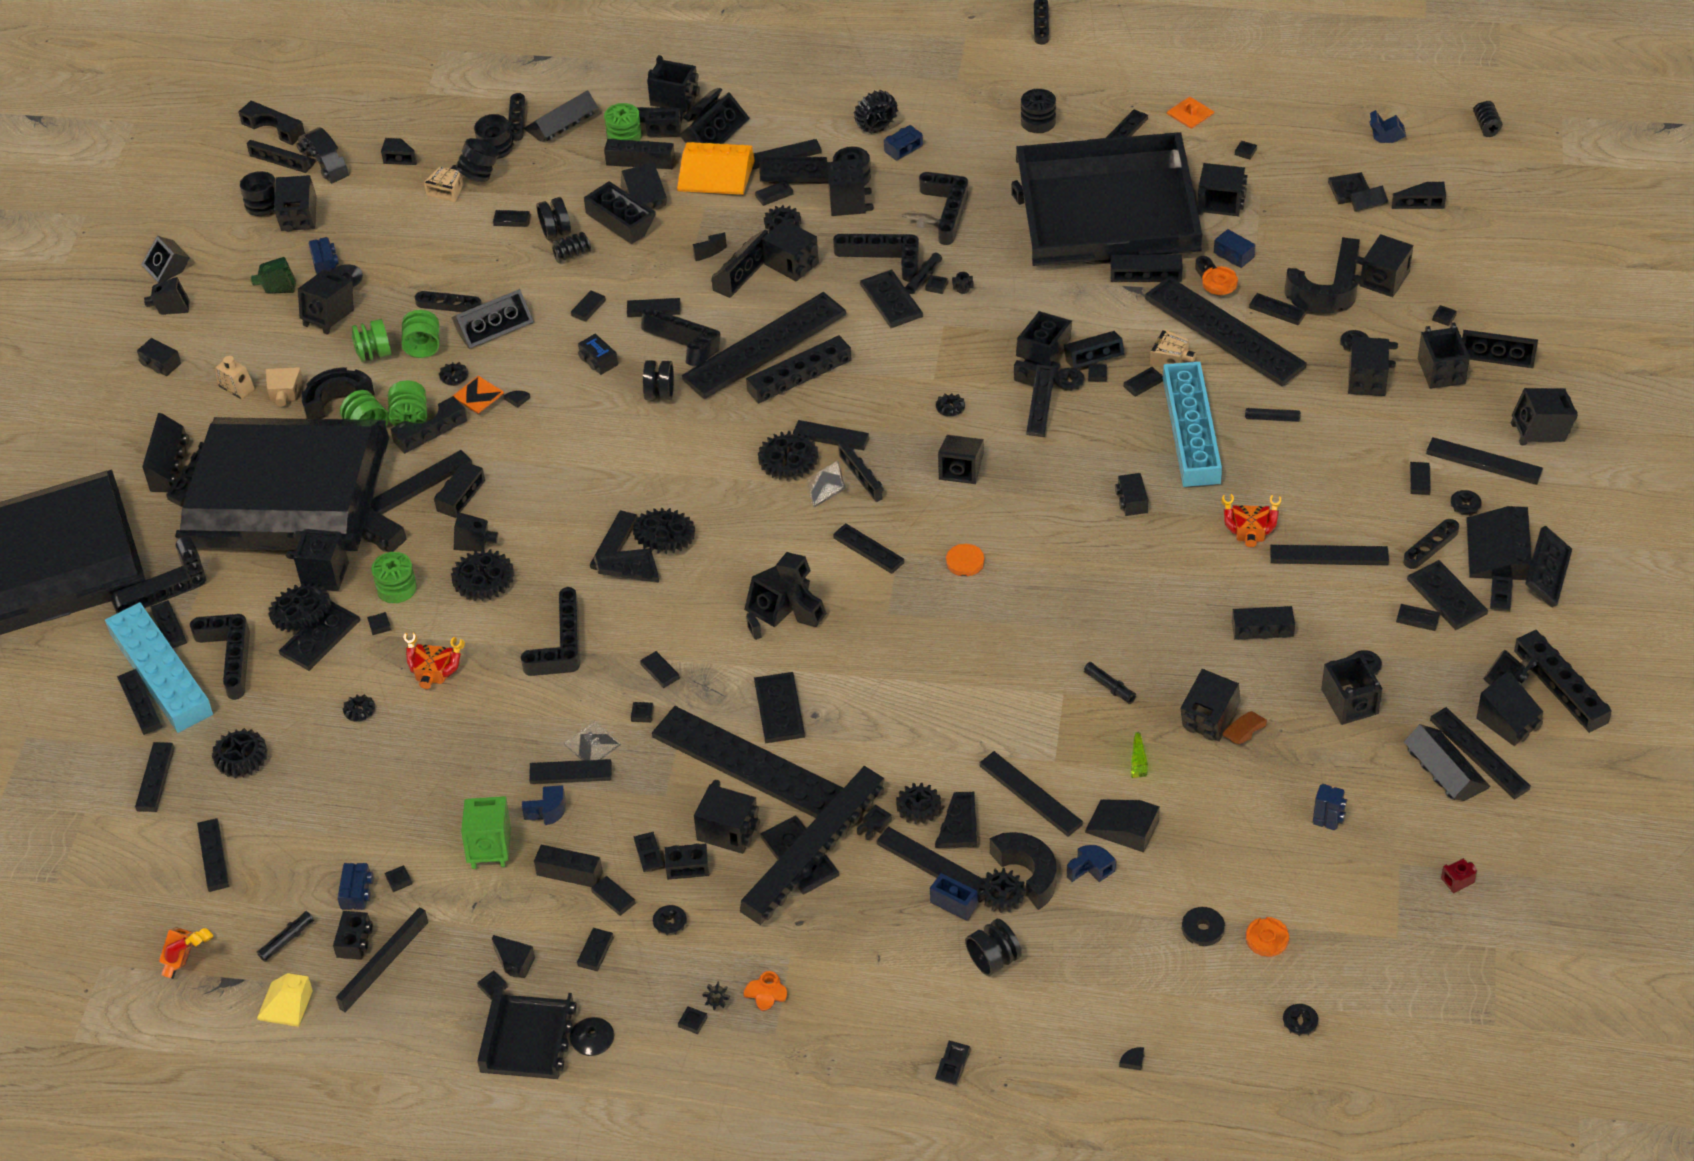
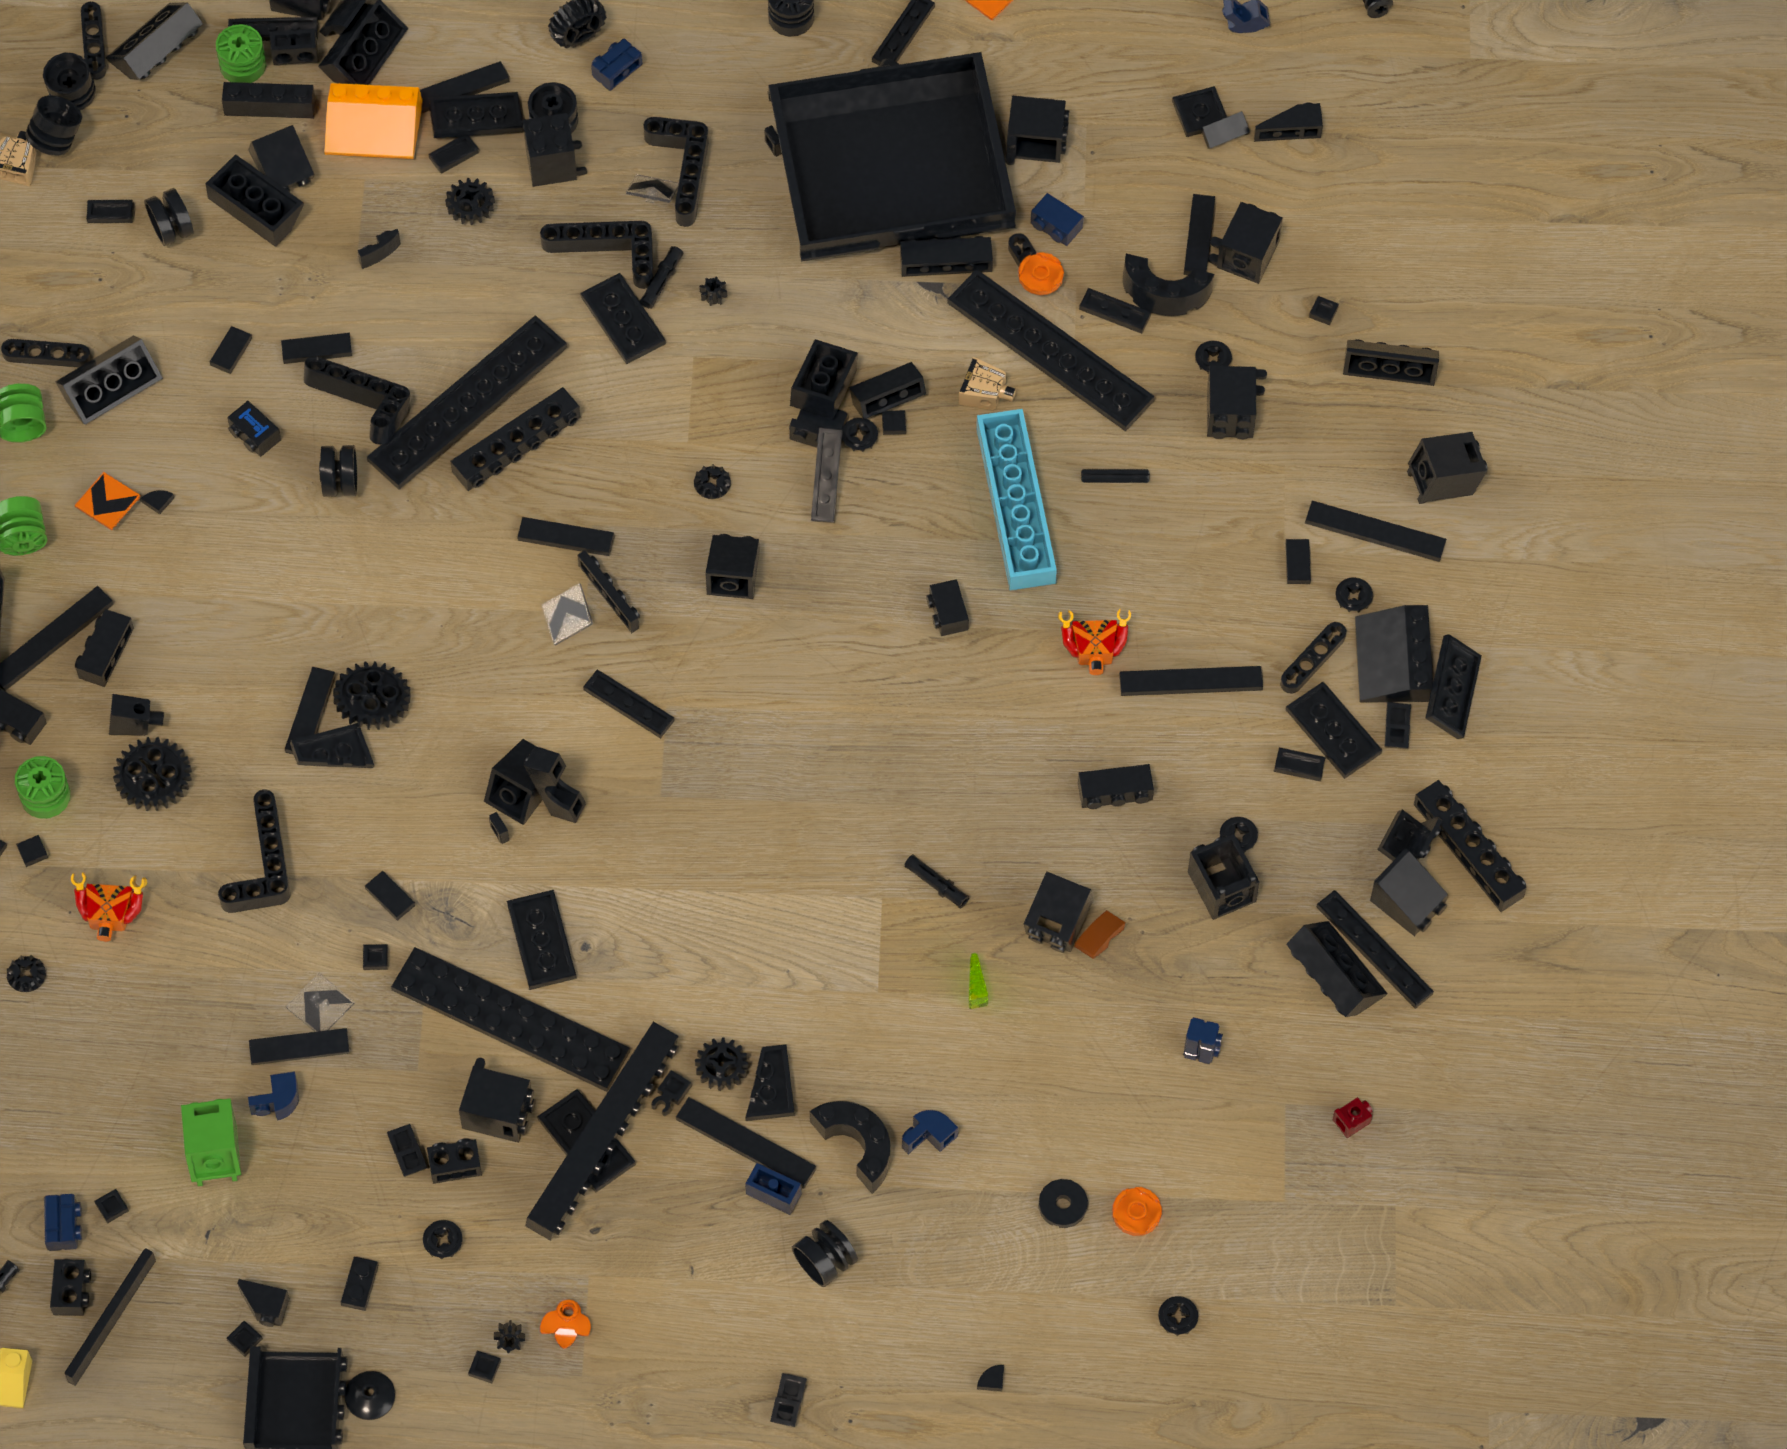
camera: 10 degrees left, 15 degrees up
black arch [390,396,467,454] -> none
black gear [439,361,468,385] -> none
black brick [534,844,603,887] -> none
black piece [552,232,591,263] -> none
black tile [591,876,636,916] -> none
black slope [711,230,768,298] -> none
black gear [758,431,819,481] -> none
black container [762,218,819,282] -> none
black tile [925,275,948,294] -> none
orange tile [946,543,985,576] -> none
black gear [979,868,1026,913] -> none
black tile [980,751,1083,837] -> none
black slope [1085,799,1160,853] -> none
black tile [1123,367,1163,397] -> none
black tile [1235,140,1257,160] -> none
black container [1417,322,1470,389] -> none

